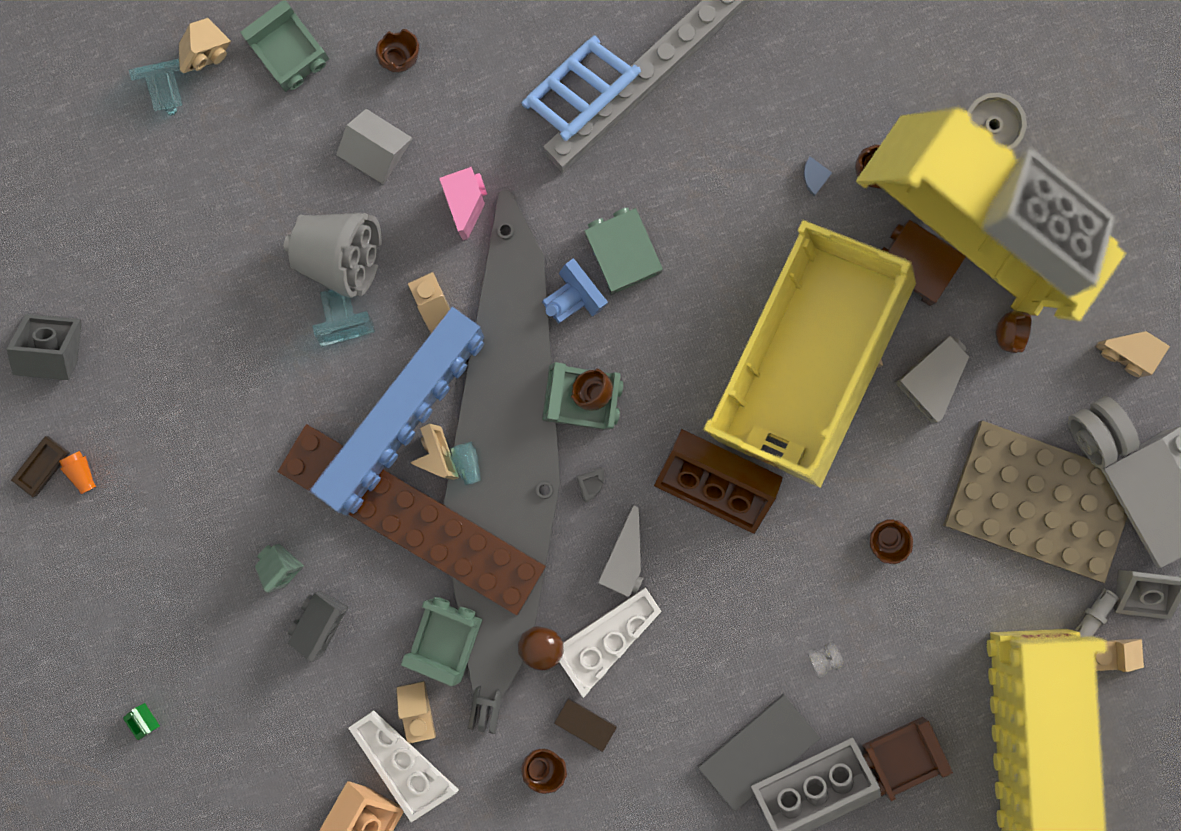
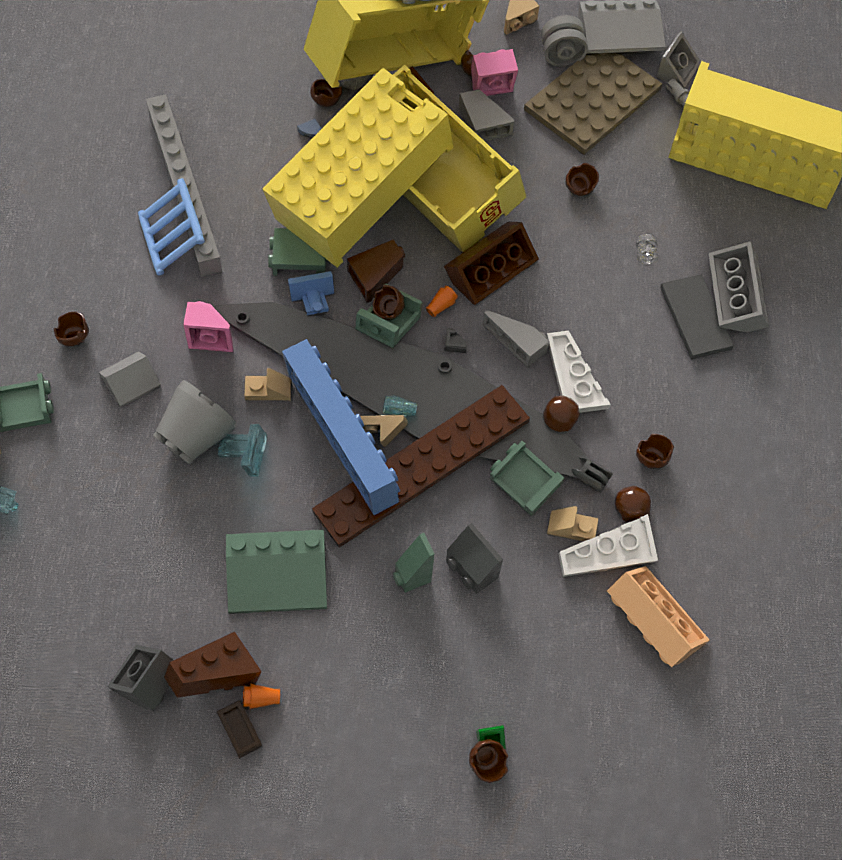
camera: 70 degrees left, 25 degrees down
dark brown tile [554,698,617,752] -> none
reddish brown panel [862,717,953,801] -> none
none -> reddish brown wedge [164,631,262,698]
none -> sand green slope [226,530,327,614]
none -> light yellow piece [262,68,454,268]
none -> reddish brown slope [347,239,405,303]
none -> orange cone [426,285,458,317]
none -> reddish brown hair [469,739,508,783]
none -> bright pink slope [471,49,518,96]
none -> reddish brown hair [615,486,651,522]

